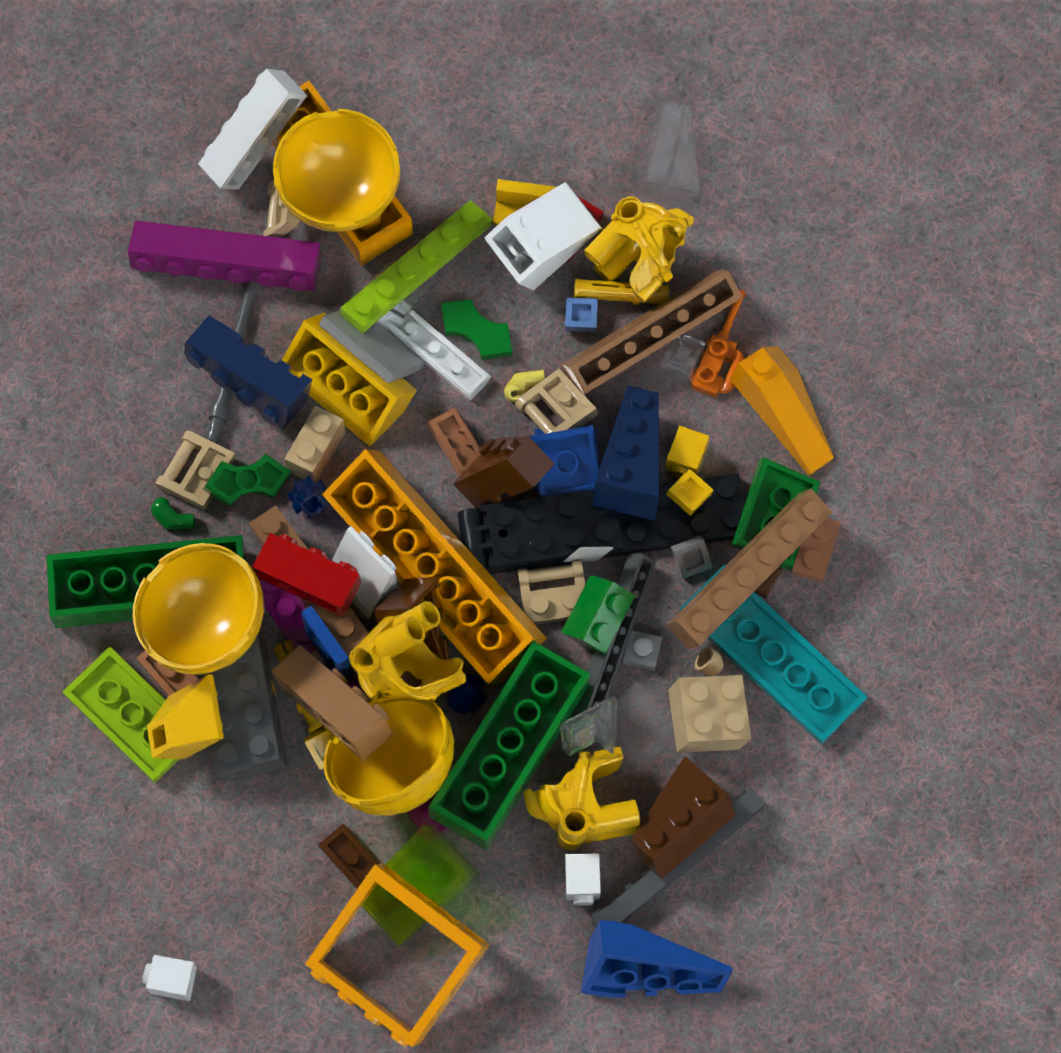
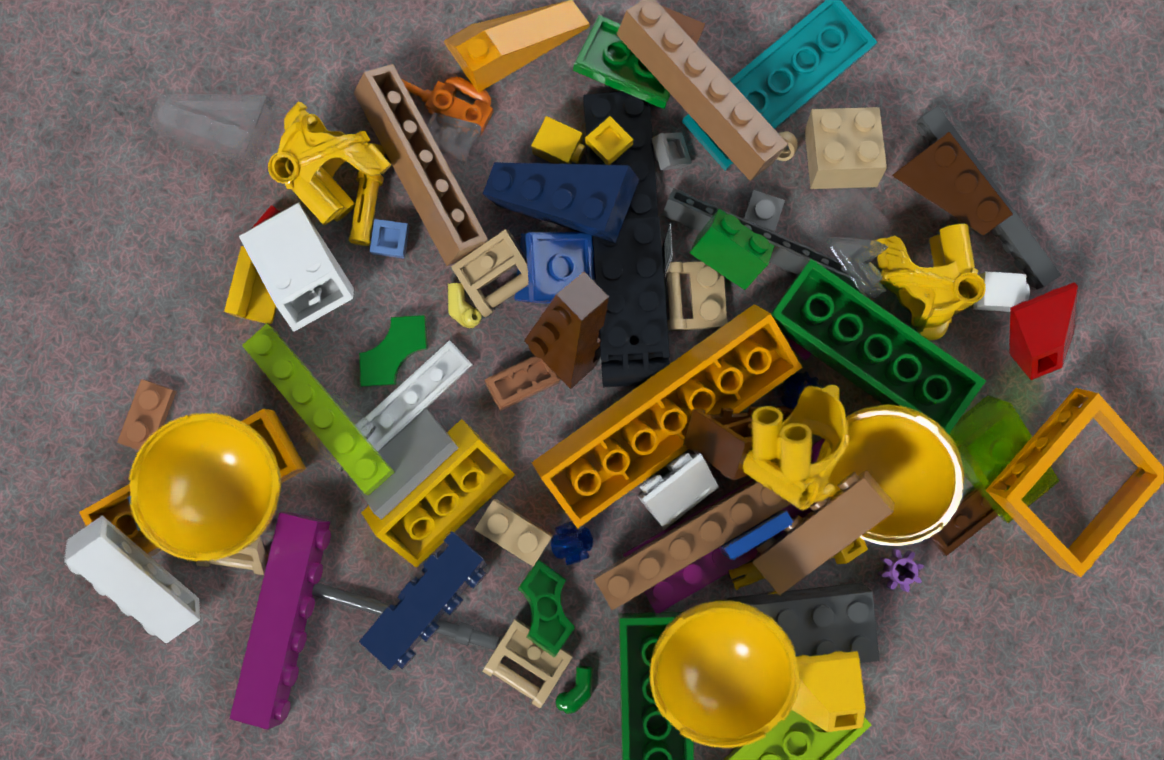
camera: 85 degrees left, 15 degrees up
white brick [143,955,197,1001] -> none
red brick [252,533,361,618] -> none
blue wedge [581,920,732,998] -> none
none -> nougat plate [117,379,176,450]
none -> medium lavender gear [878,548,924,592]
none -> red slope [1009,282,1078,380]

